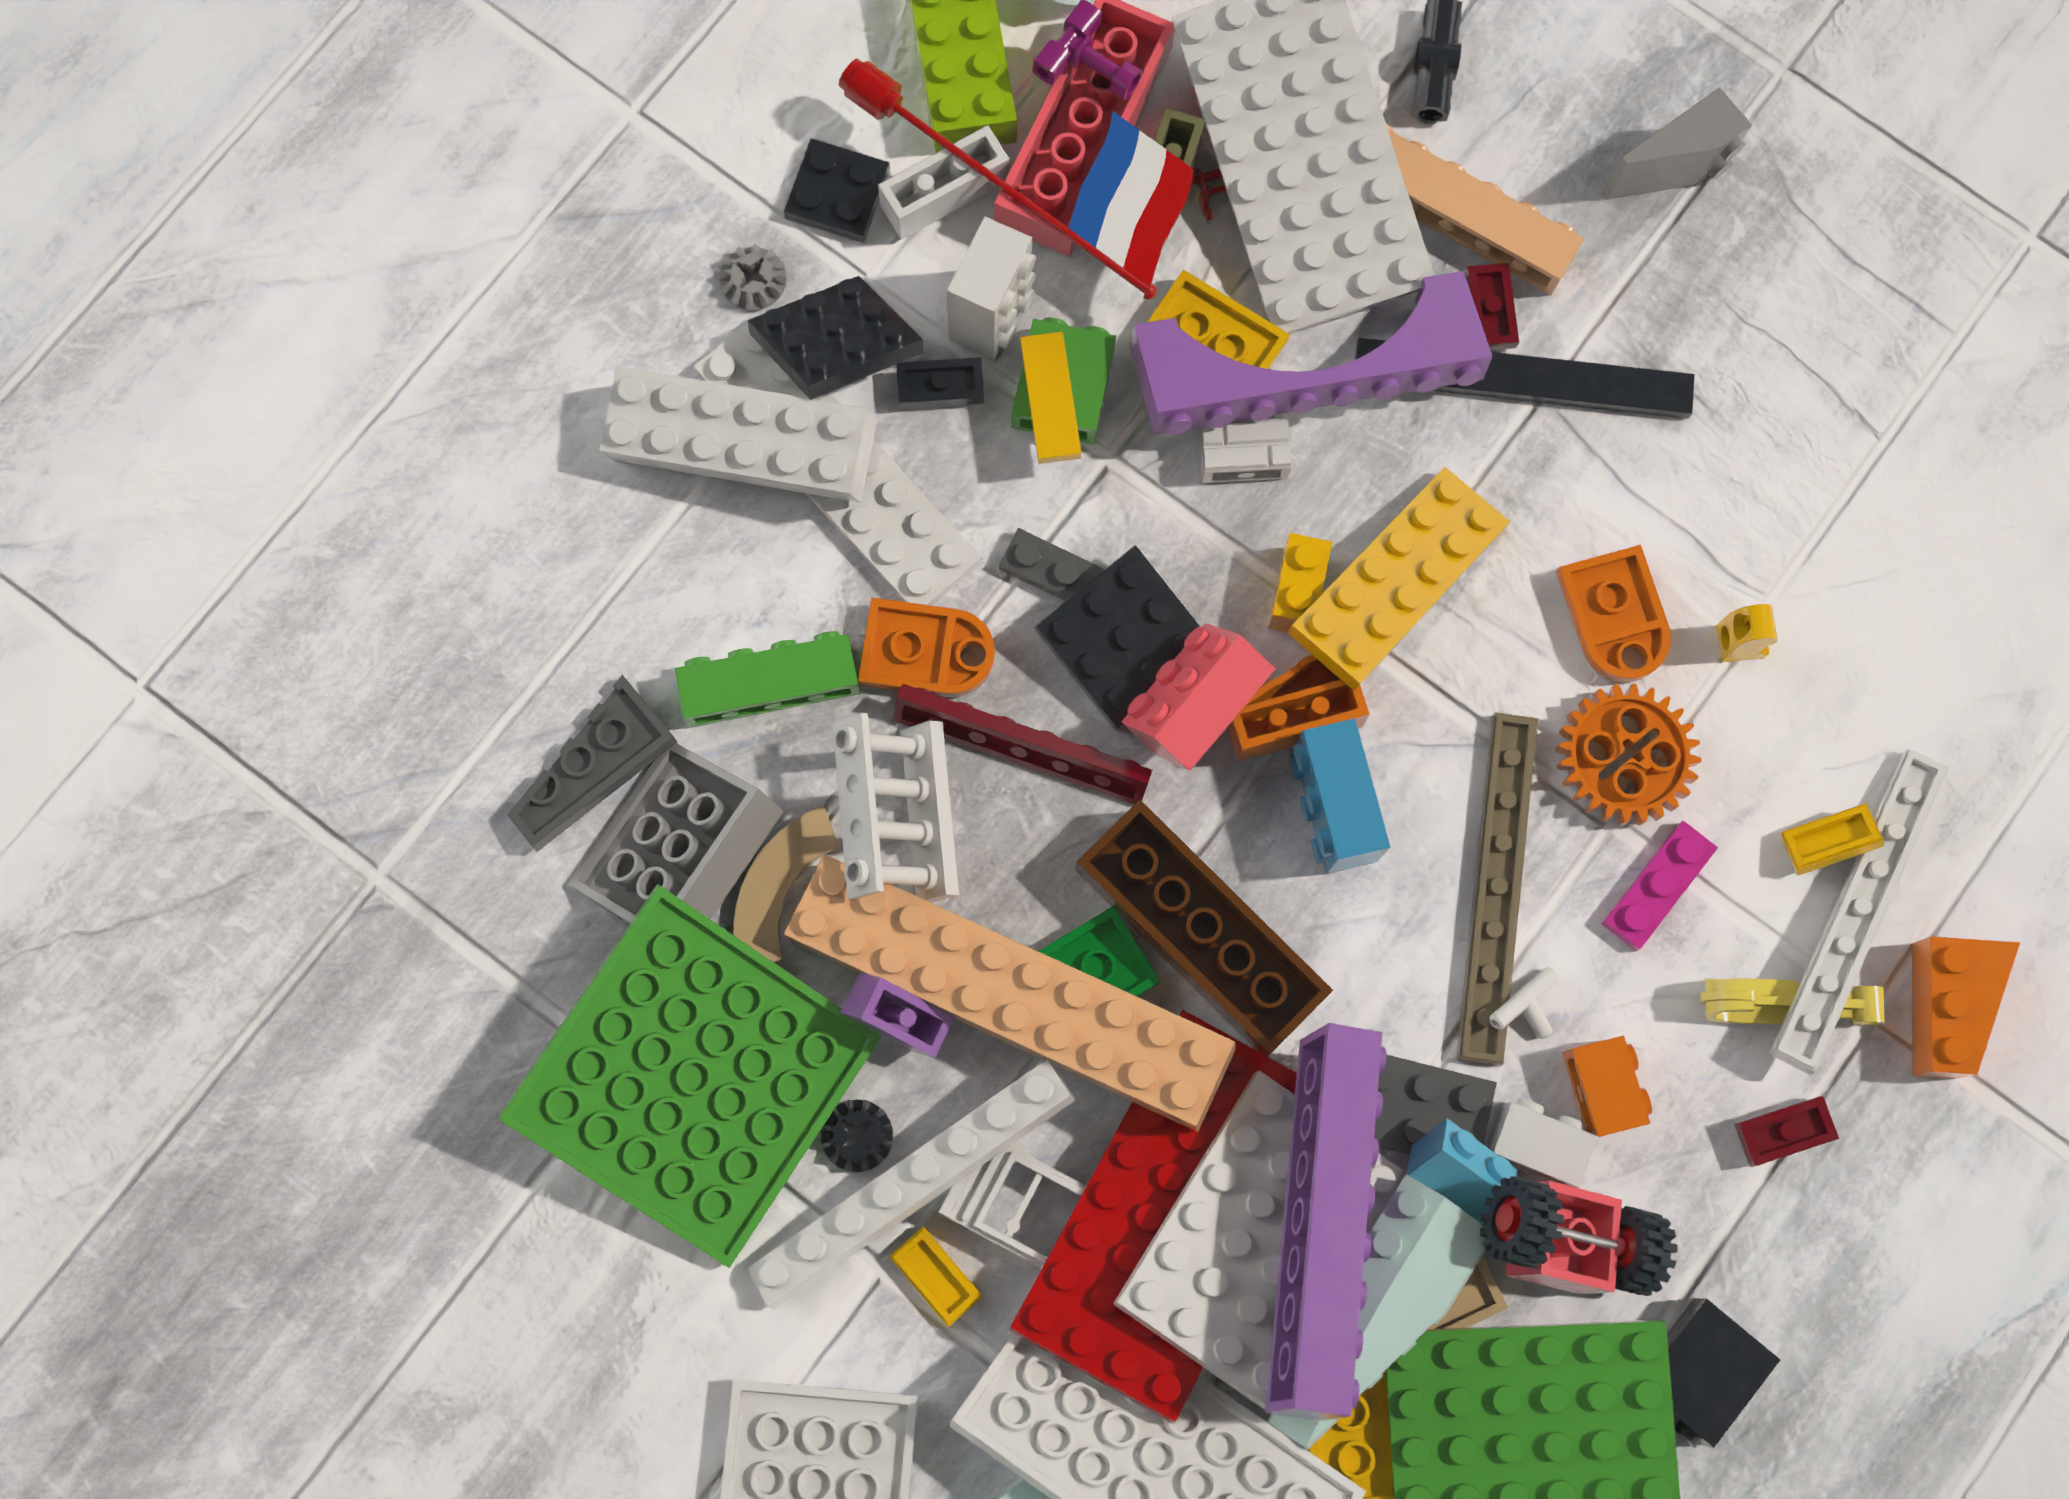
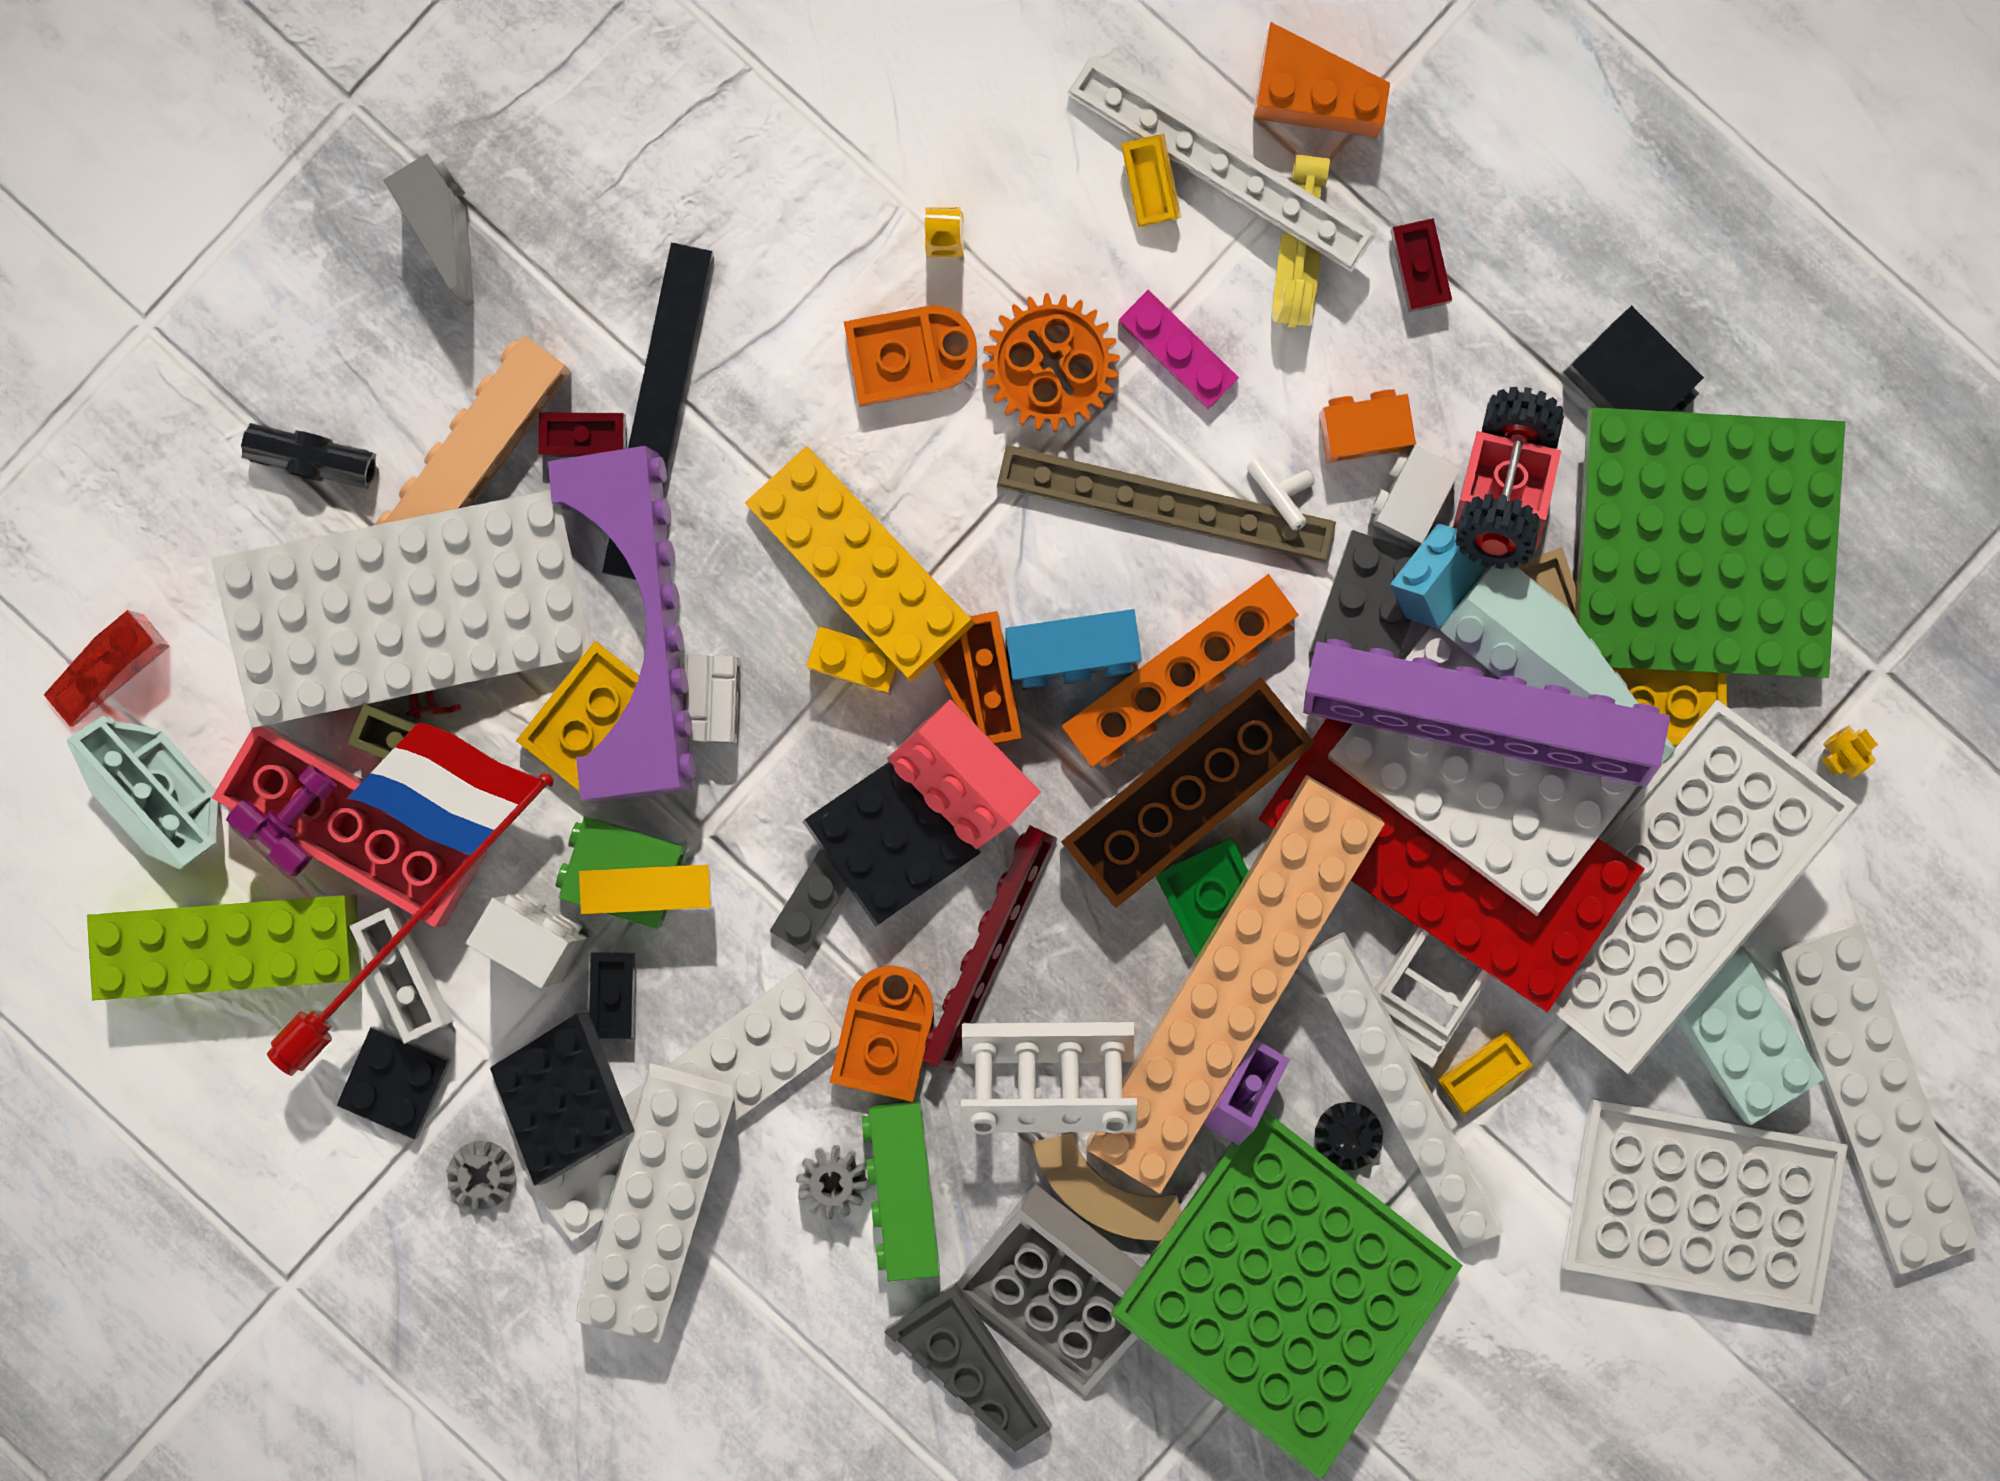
camera: 75 degrees left, 10 degrees up
none -> light grey gear [796,1145,869,1219]
none -> orange brick [1061,574,1299,769]

